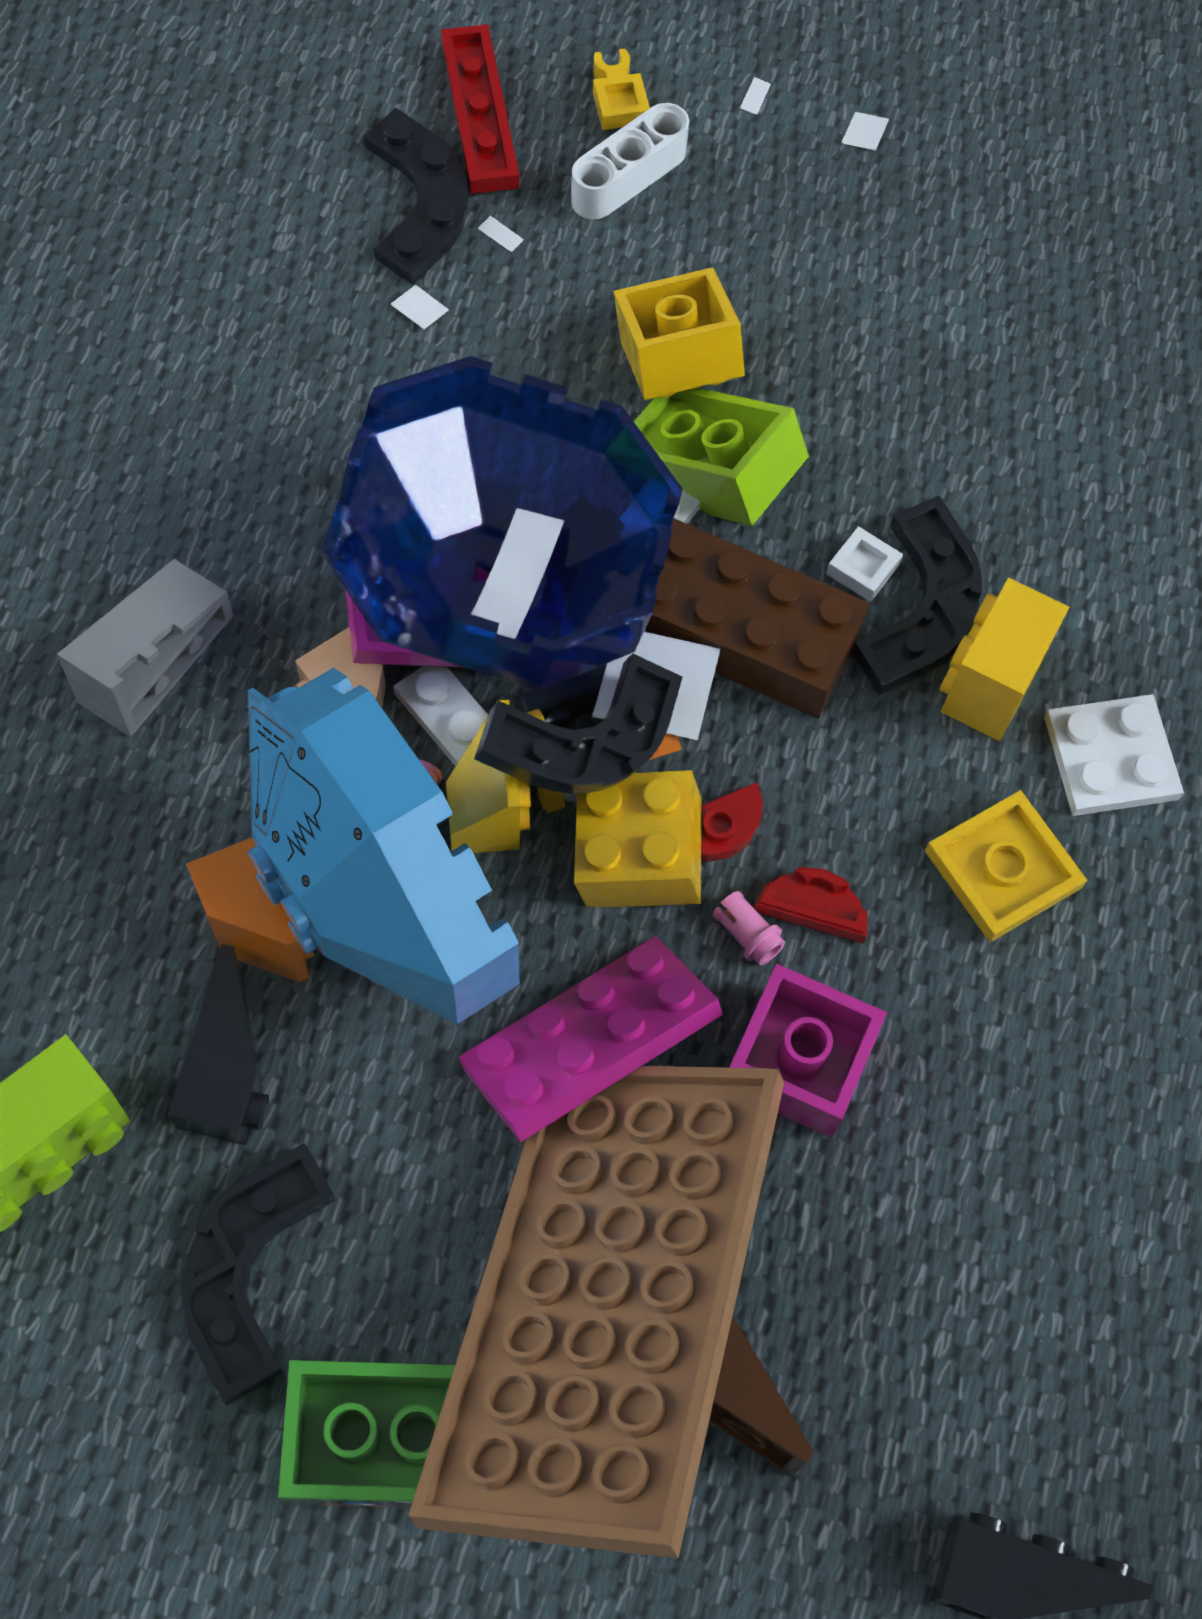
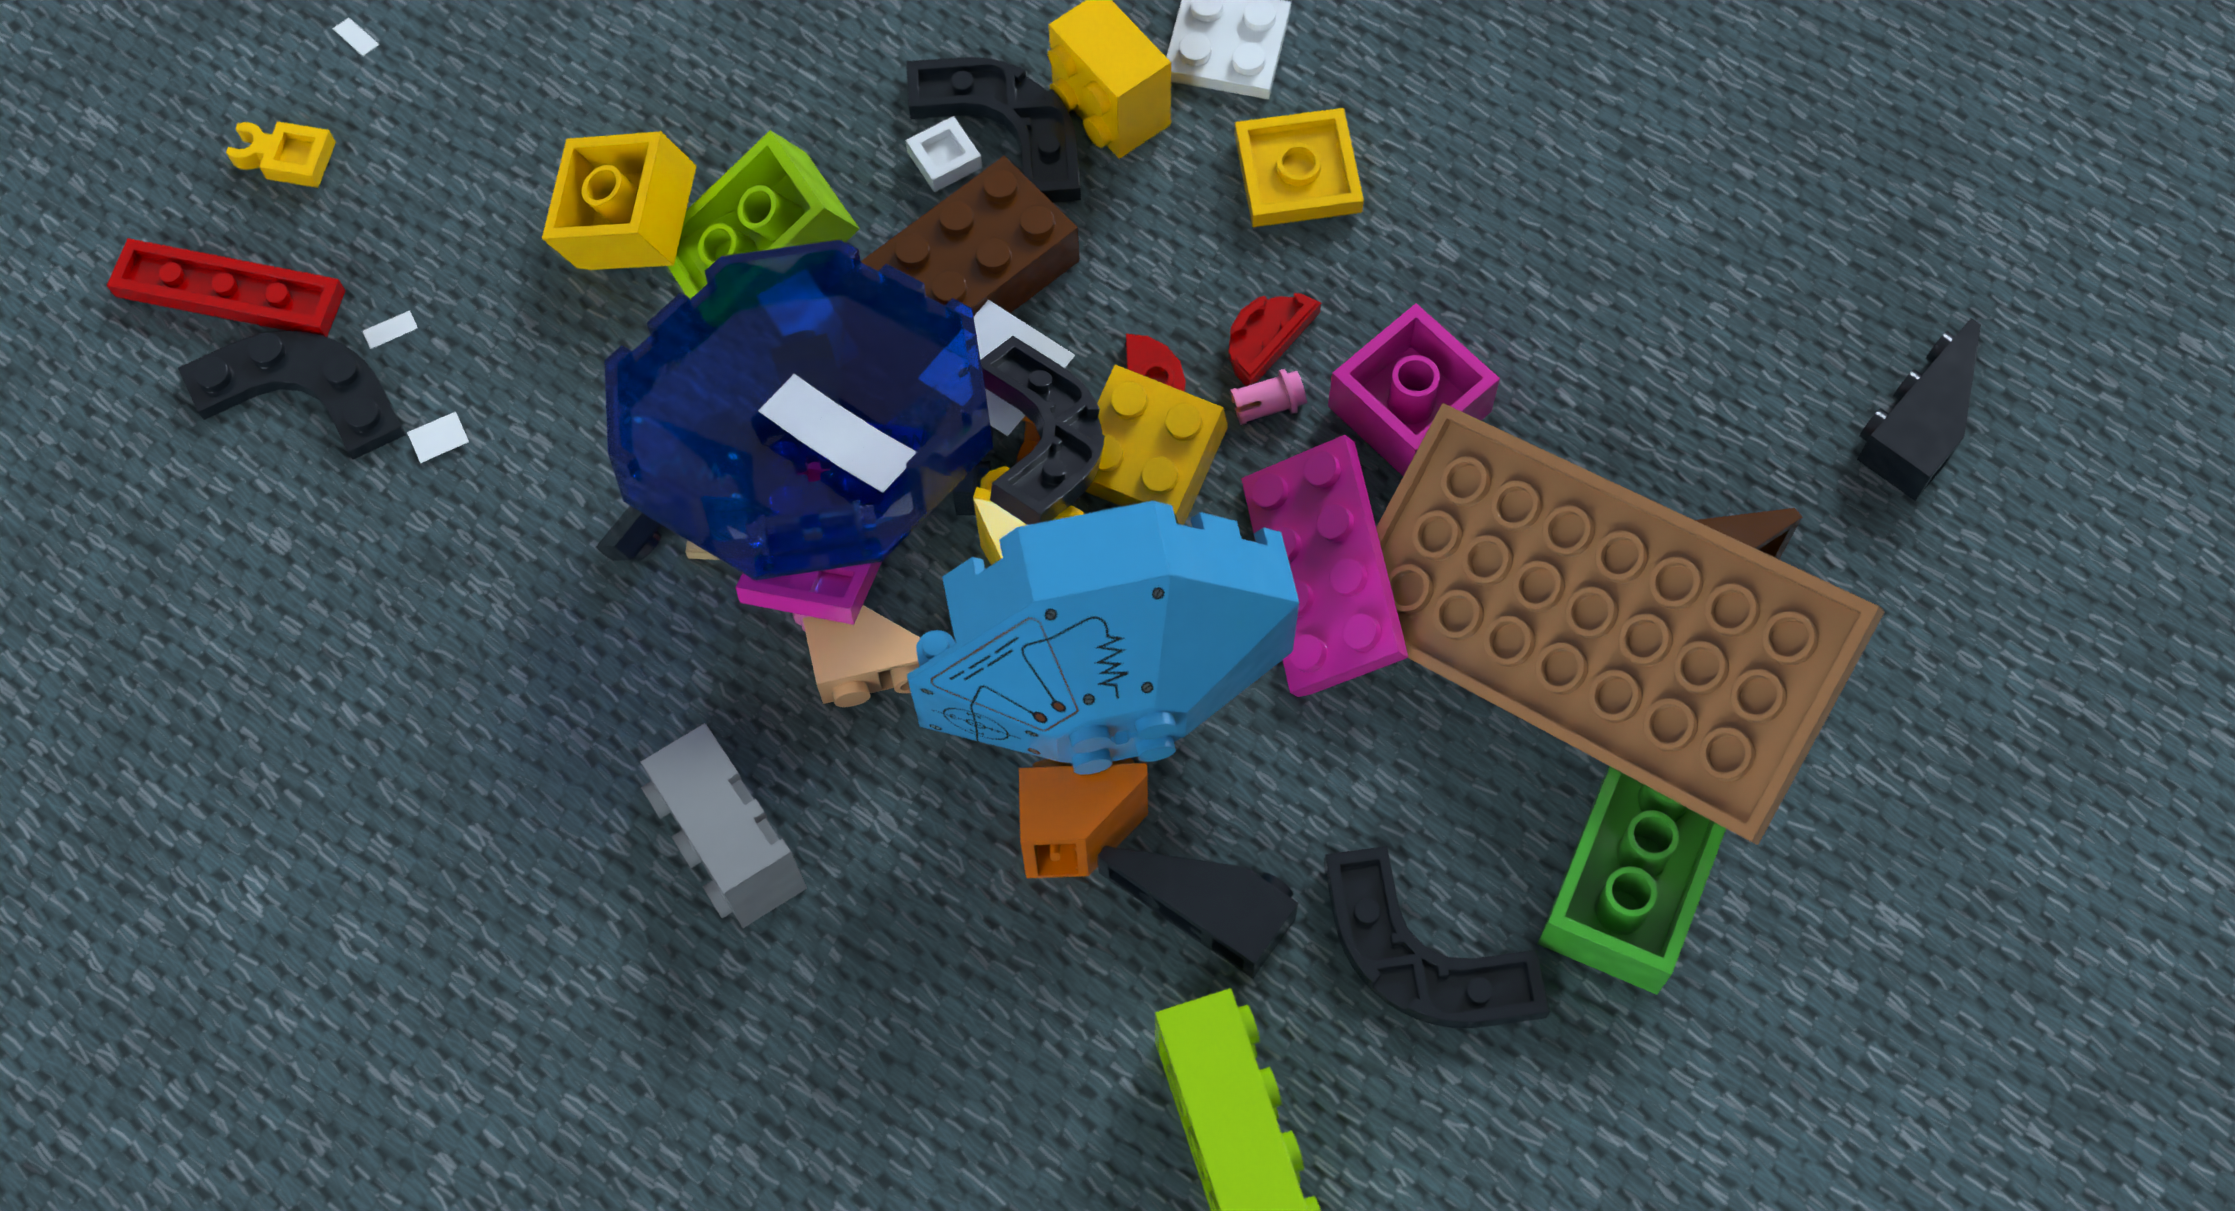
camera: 60 degrees left, 0 degrees up
white plate [393,666,488,766] -> none
white beam [571,103,689,220] -> none

